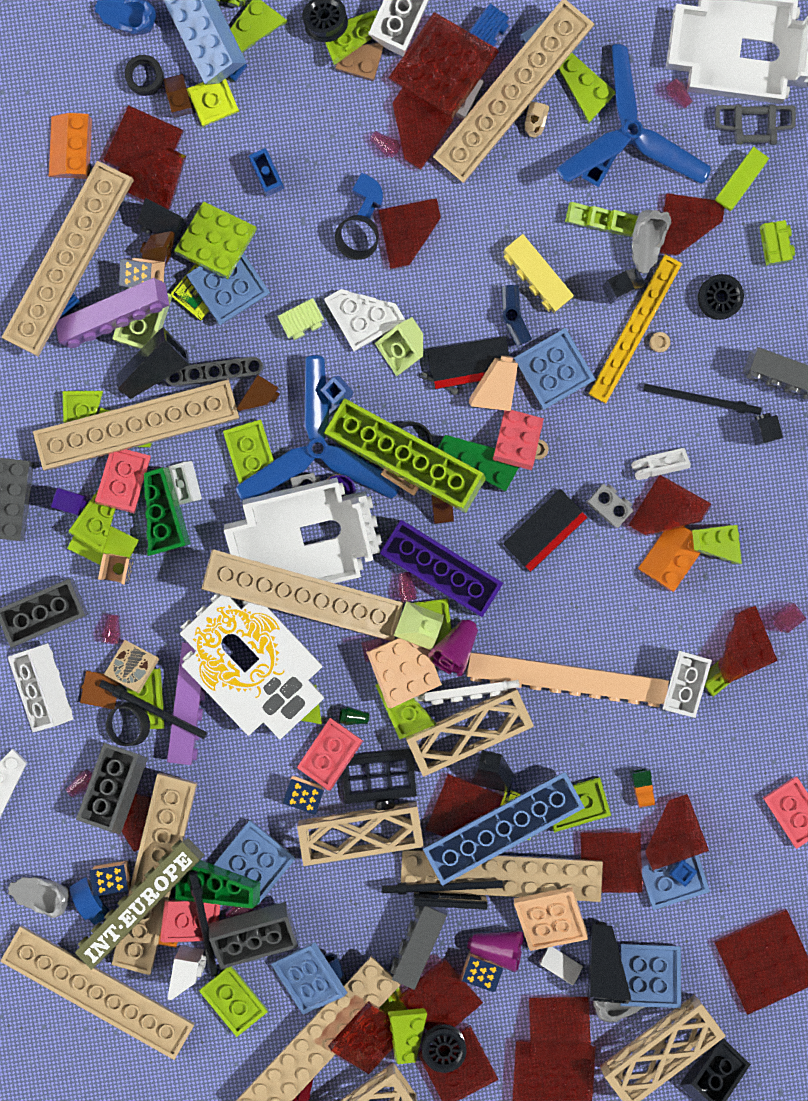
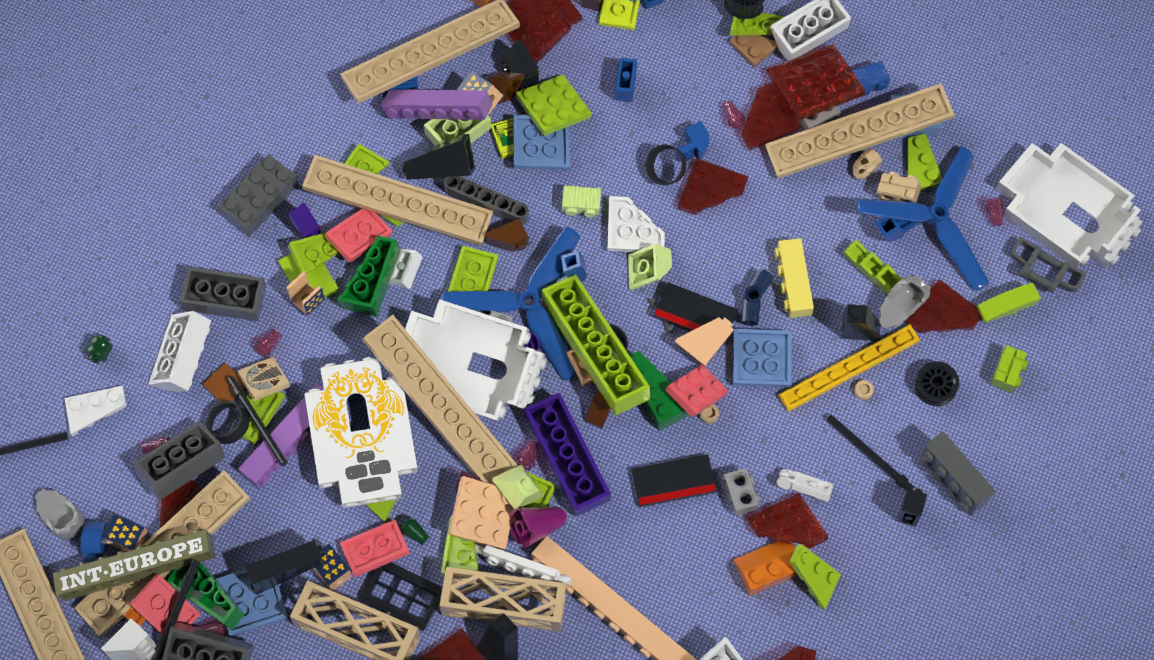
camera: 30 degrees right, 20 degrees down
none -> black slope [246,540,325,595]
none -> tan brick [877,172,921,203]

